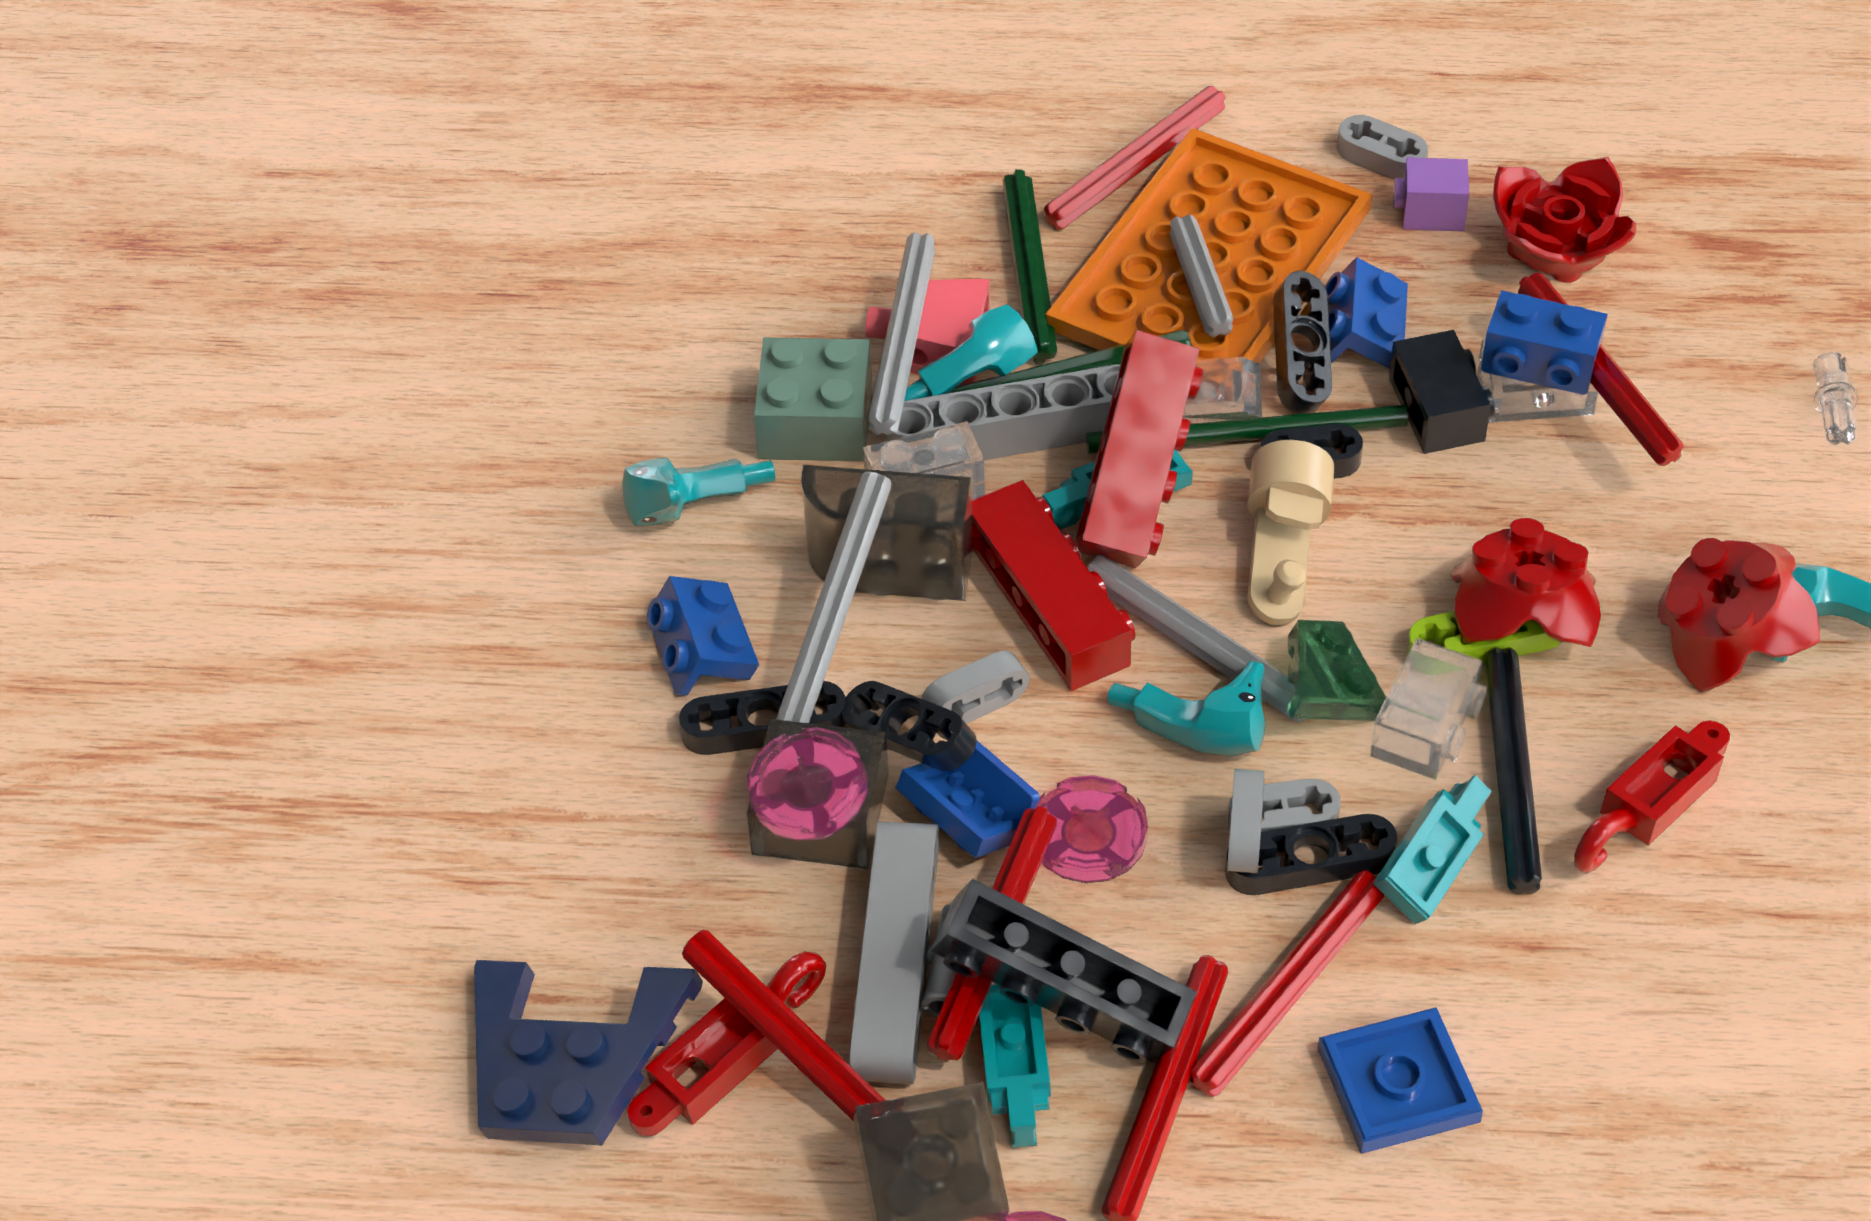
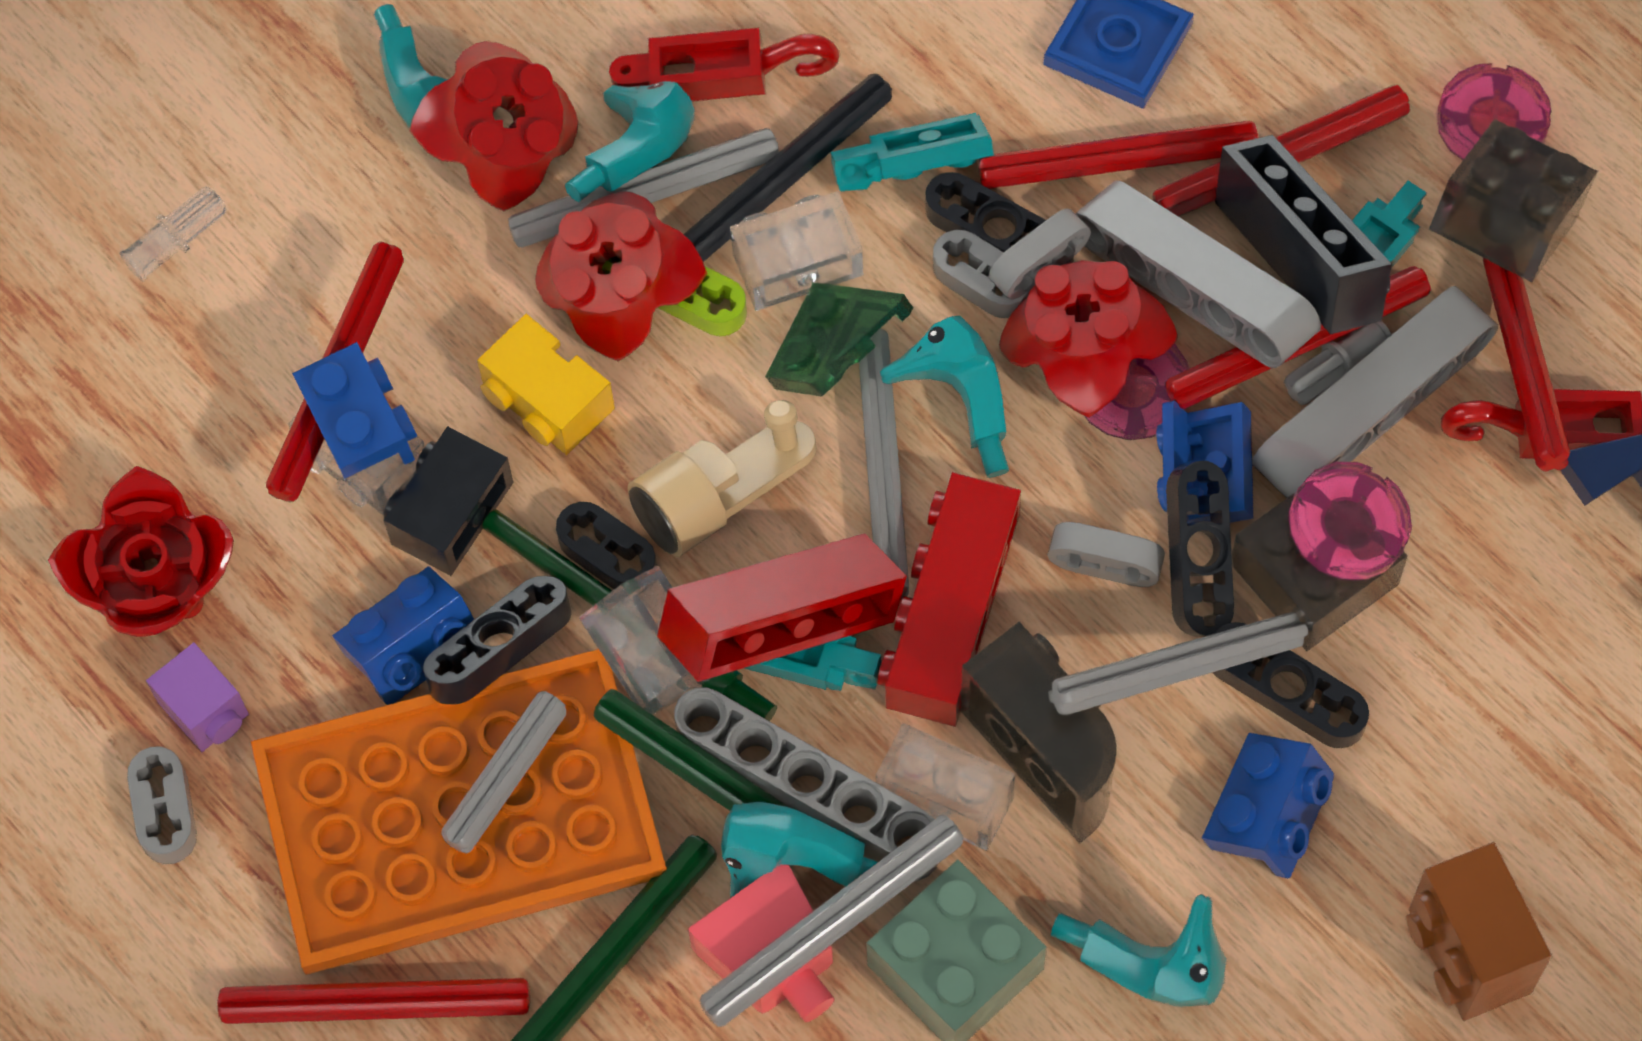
camera: 135 degrees left, 15 degrees up
none -> yellow brick [477,313,615,455]
none -> light grey axle [508,128,779,248]
none -> teal animal [565,81,695,202]
none -> red brick [999,260,1178,418]
none -> light grey beam [1075,181,1321,368]
none -> dark orange brick [1406,842,1552,1021]

